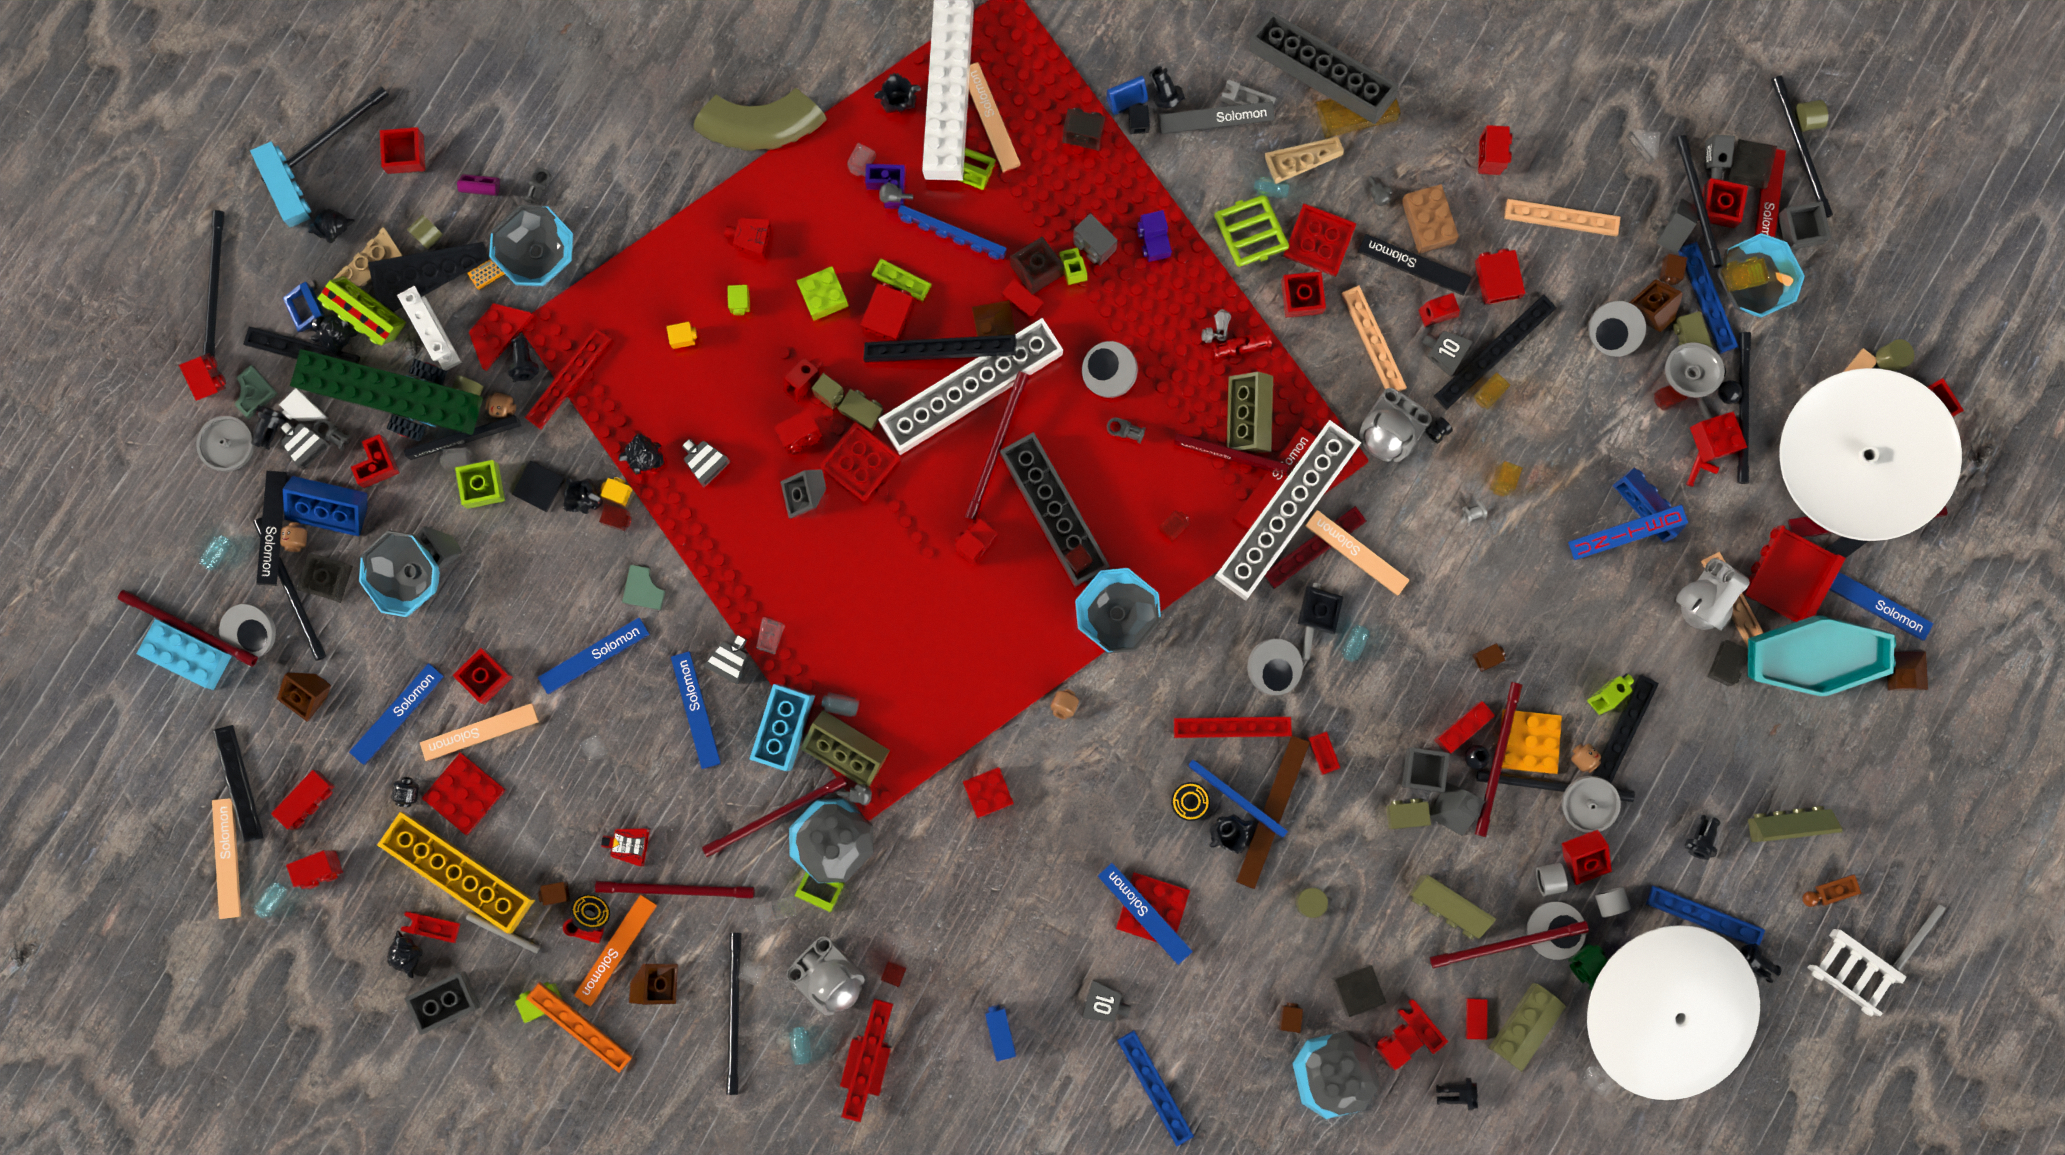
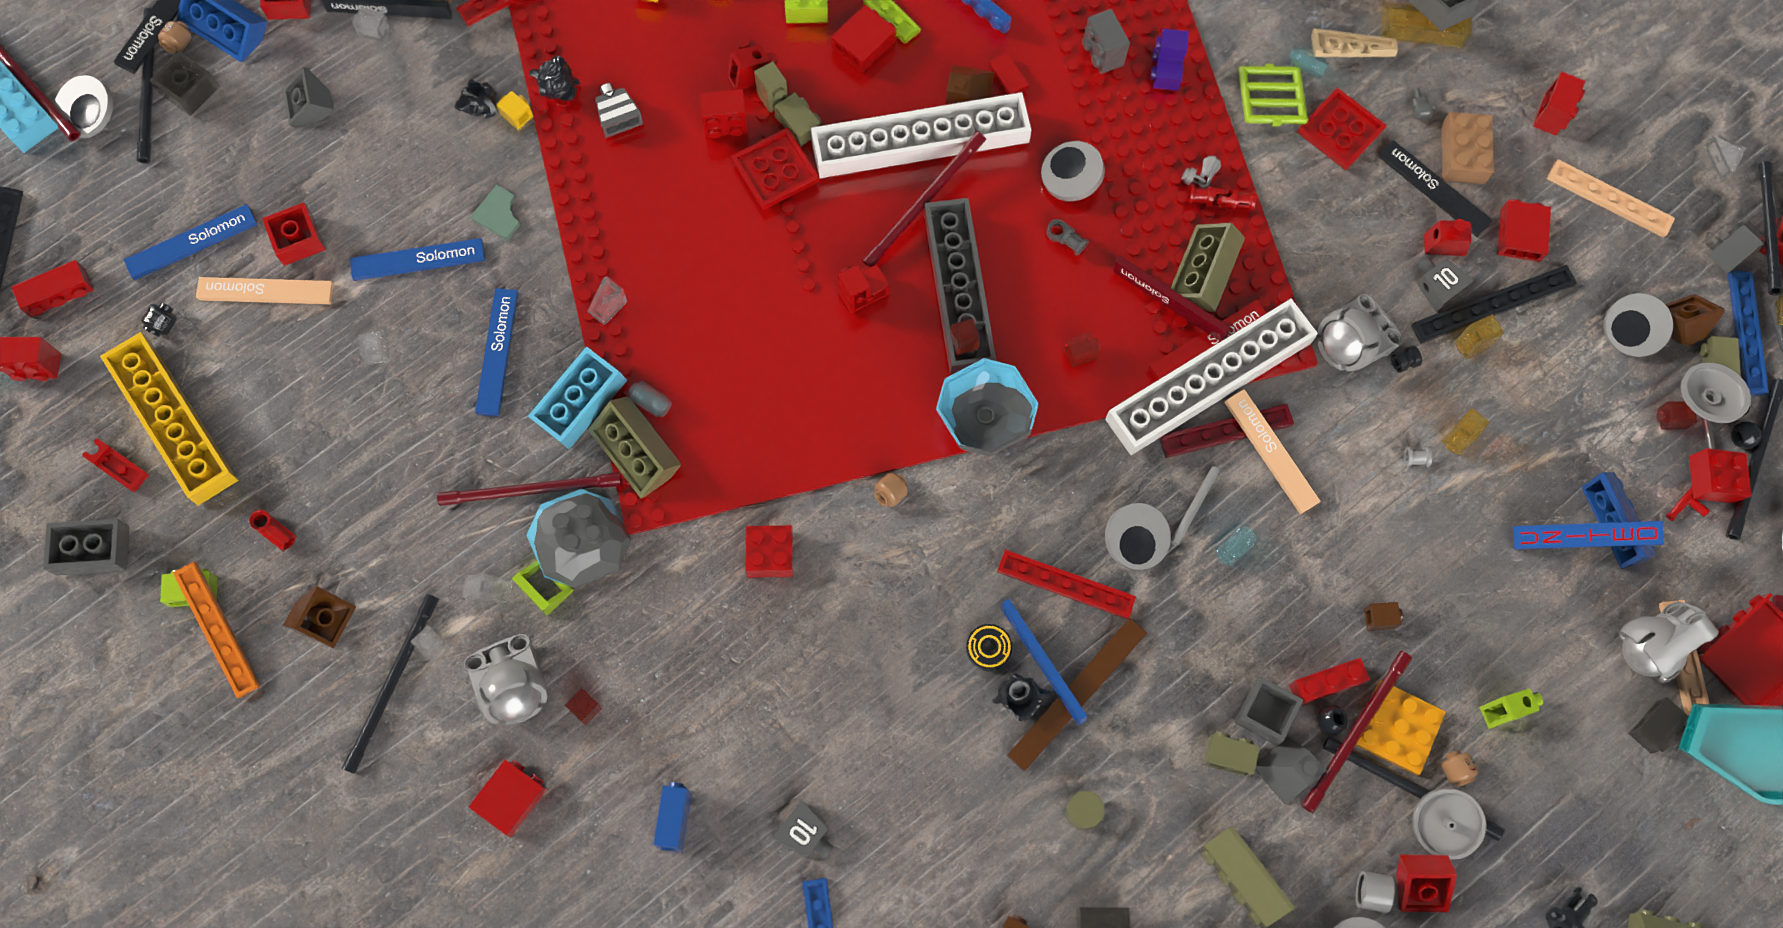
camera: 20 degrees right, 10 degrees down
clear light blue head [199,534,232,571] -> none
reddish brown slope [277,672,331,722] -> none
dark grey rock [359,530,440,617] -> none
black hair [387,931,423,979] -> none
red plate [422,752,506,836] -> none
lime brick [455,460,505,509] -> none
light grey bar [466,912,540,954] -> none
black tile [512,461,565,513] -> none
reddish brown brick [538,882,570,906] -> none
black tile [570,894,610,932] -> none
orange tile [574,894,657,1007] -> none
dark red piece [595,881,755,899] -> none
clear red brick [599,504,632,532] -> none
torso [601,829,650,867] -> none
torso [704,635,750,684] -> none
dark grey slope [781,470,826,519] -> none
clear light blue head [789,1027,812,1065] -> none
dark grey piece [837,784,872,805] -> none
red tile [841,998,894,1122] -> none
black tile [863,335,1017,362] -> none
clear smoke brick [1010,237,1064,294] -> none
lime brick [1059,247,1087,285] -> none
blue tile [1098,863,1193,965] -> none
red plate [1116,872,1190,942] -> none
red brick [1281,271,1326,318] -> none
black tile [1298,586,1343,634] -> none
red tile [1308,731,1341,775] -> none
light nougat tile [1341,285,1407,392] -> none
black tile [1591,675,1659,783] -> none
reddish brown brick [1659,254,1687,285] -> none

